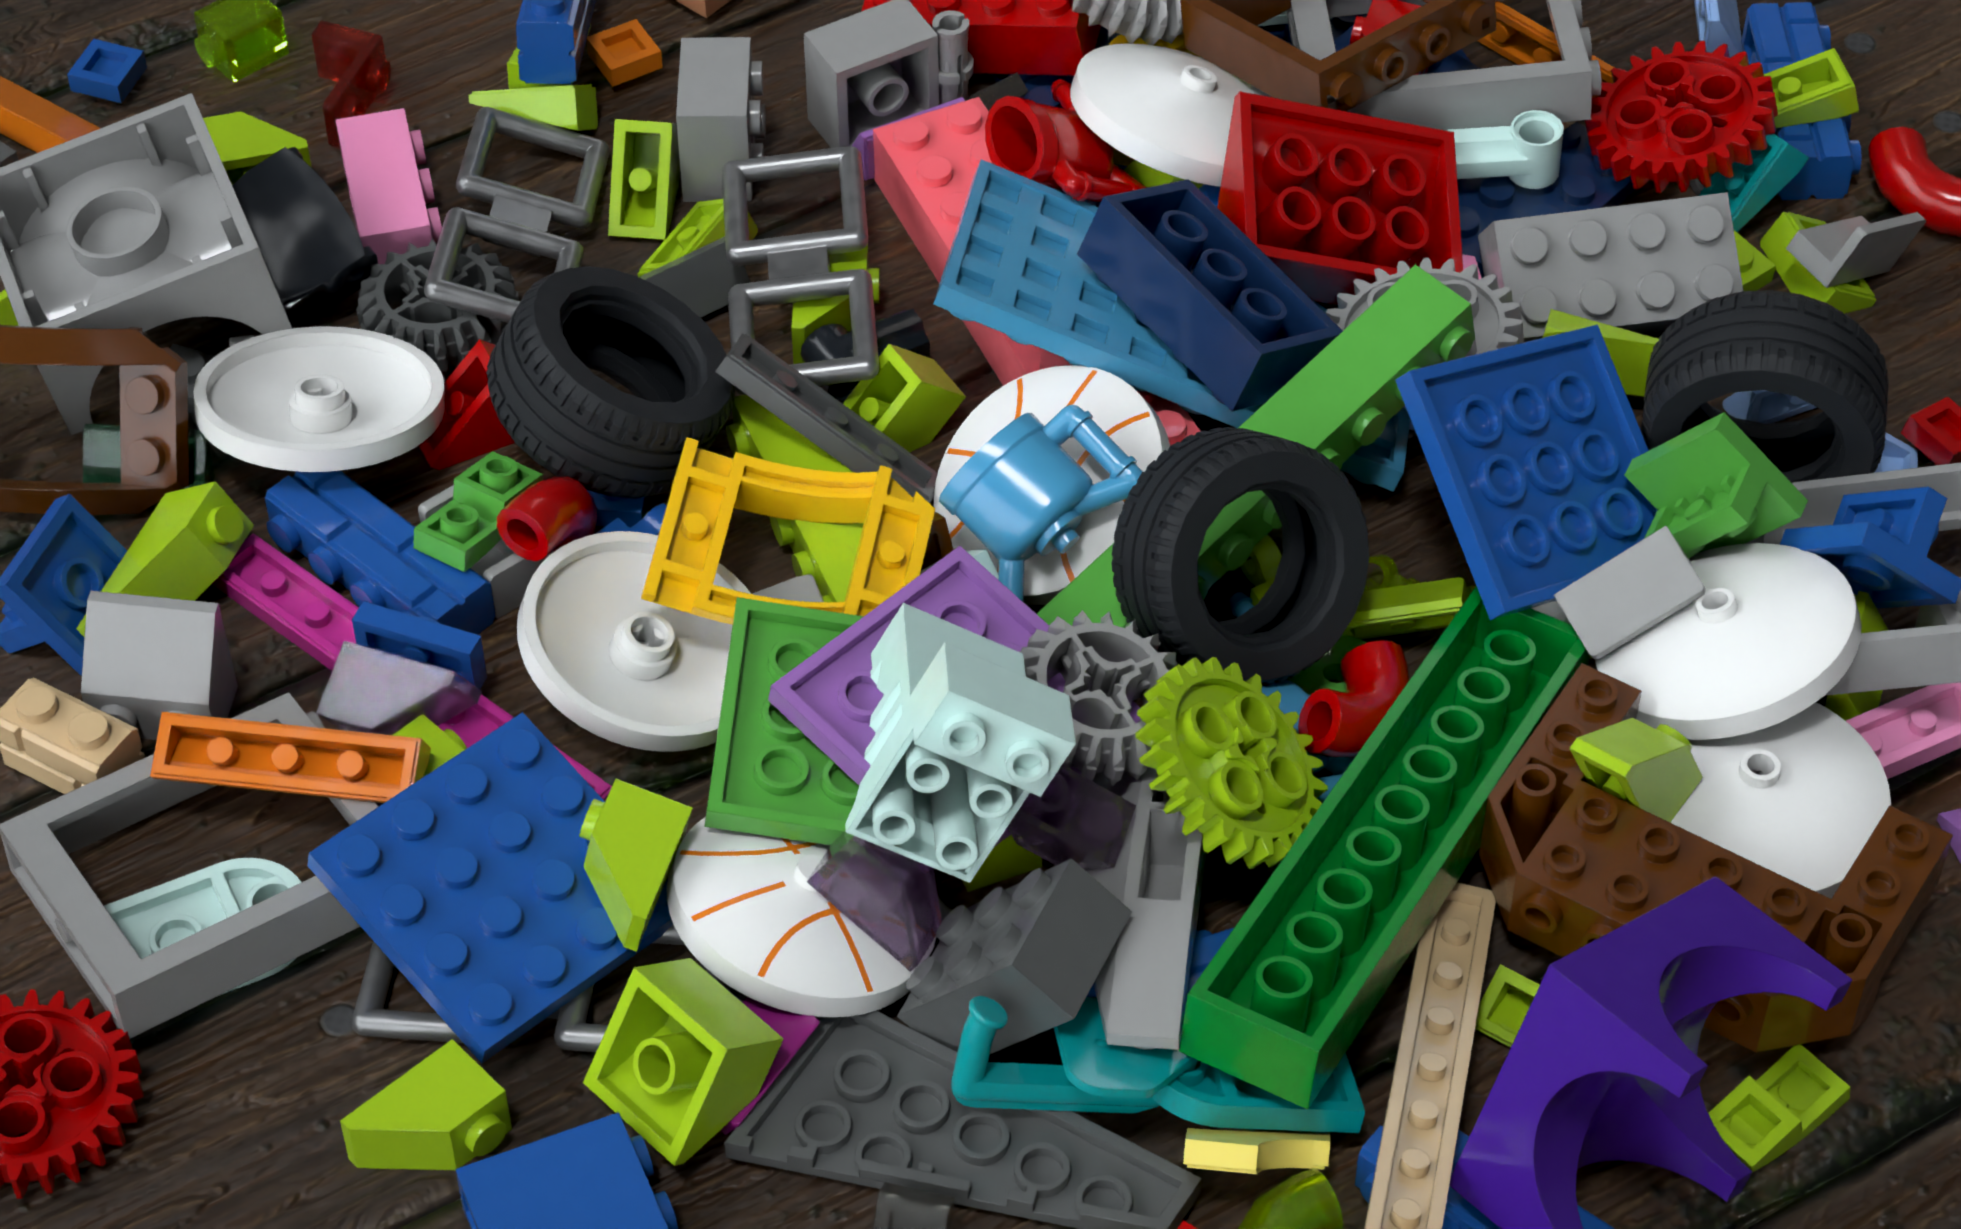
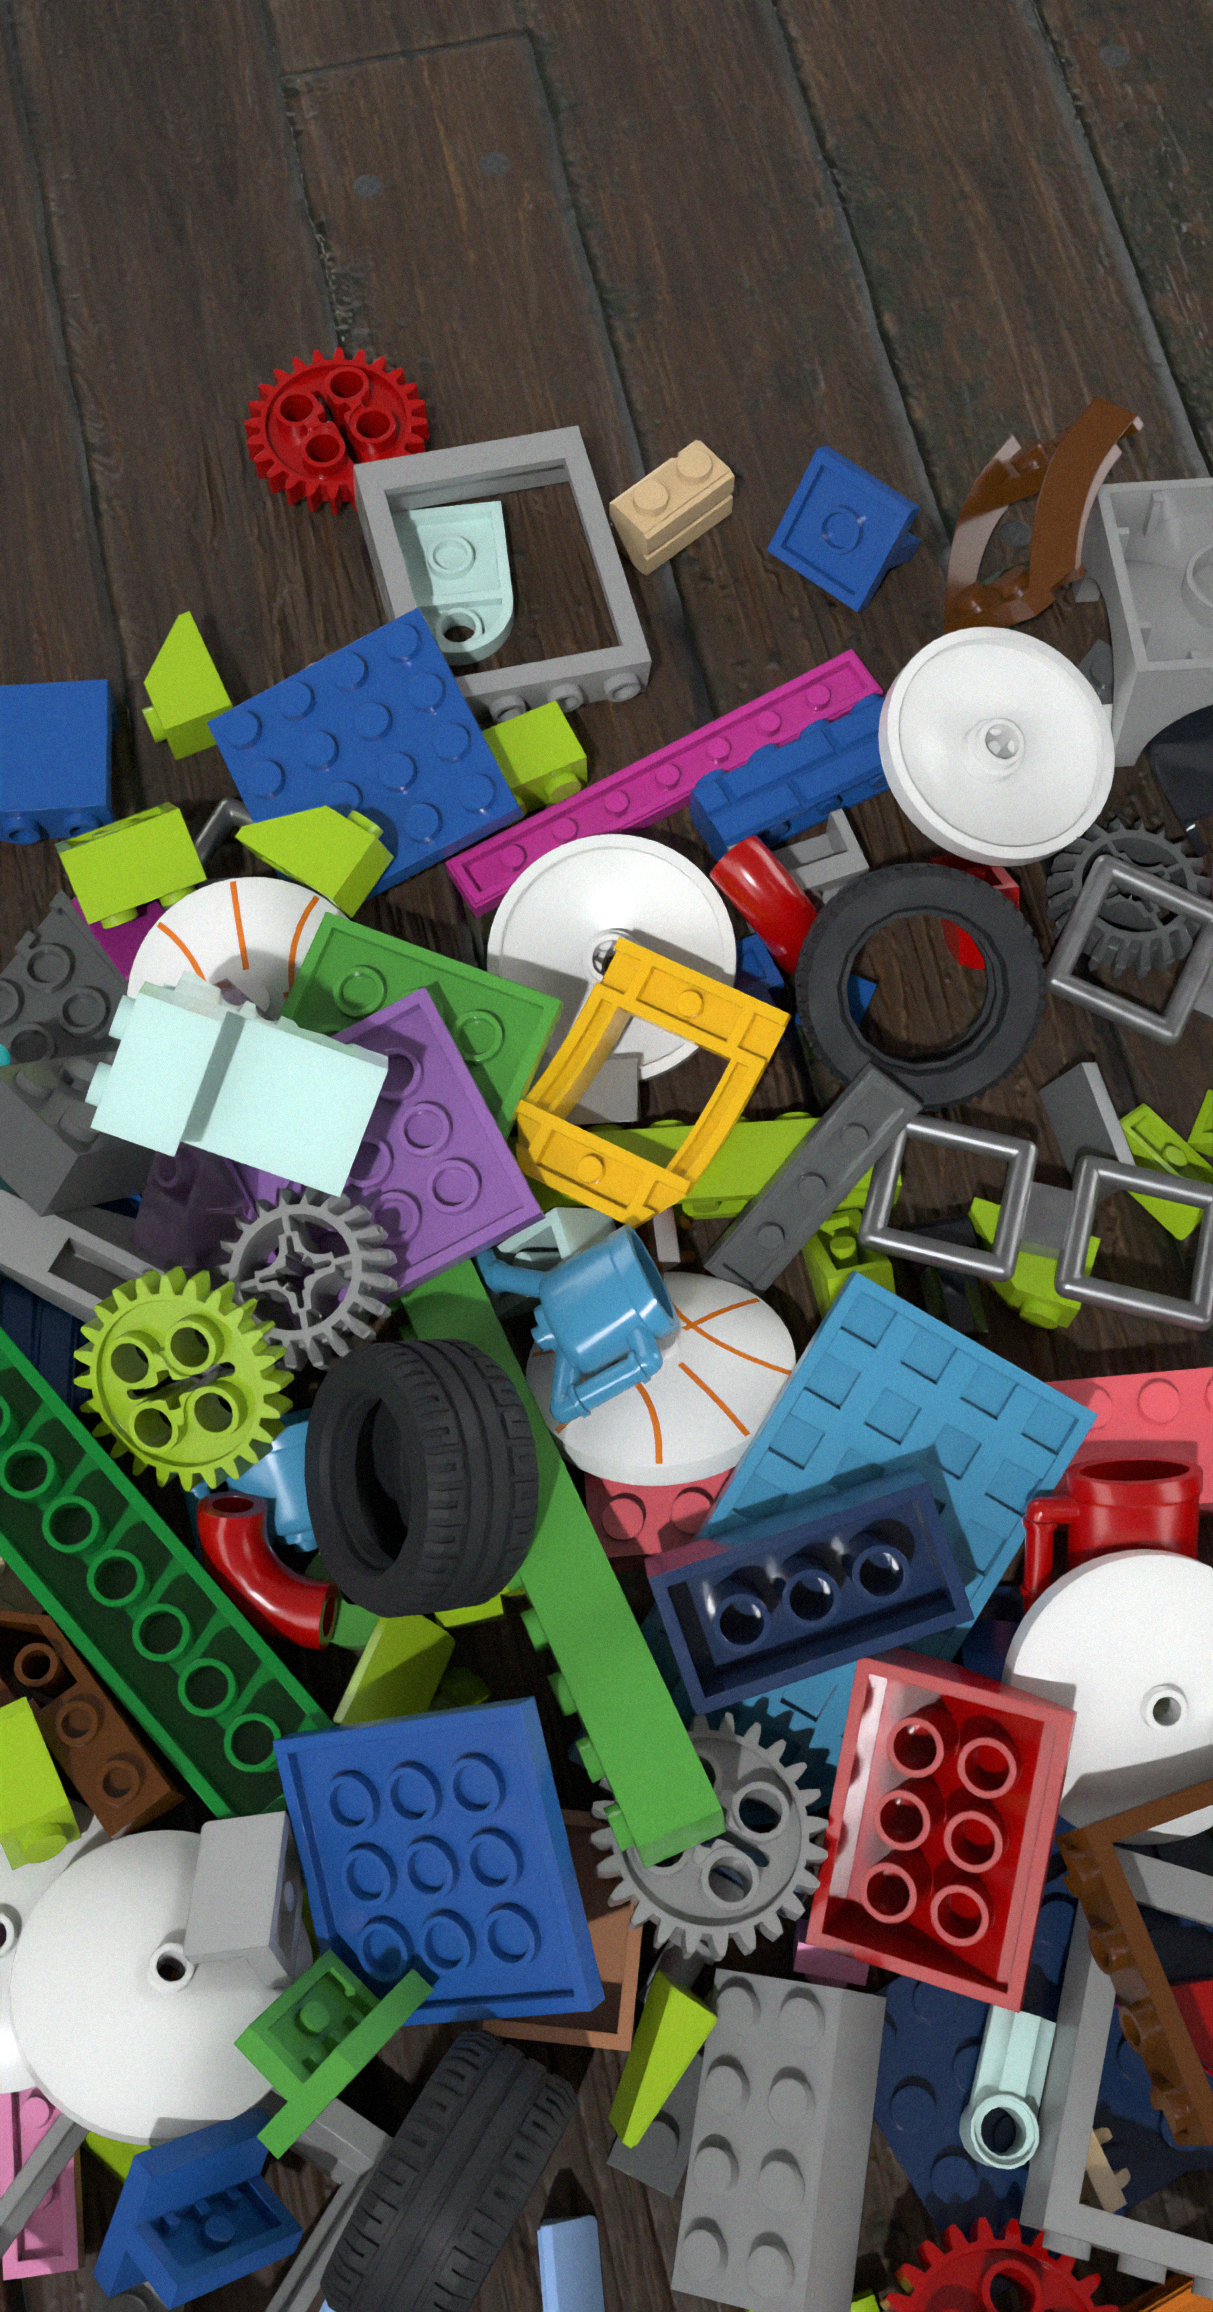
camera: 110 degrees right, 20 degrees up
lime slope [76,481,254,638] -> none
light grey slope [81,591,238,740] -> none
orange slope [150,712,431,803] -> none
clear purple slope [316,641,482,735] -> none
blue plate [352,601,487,696] -> none
bright green slope [413,451,543,572] -> none

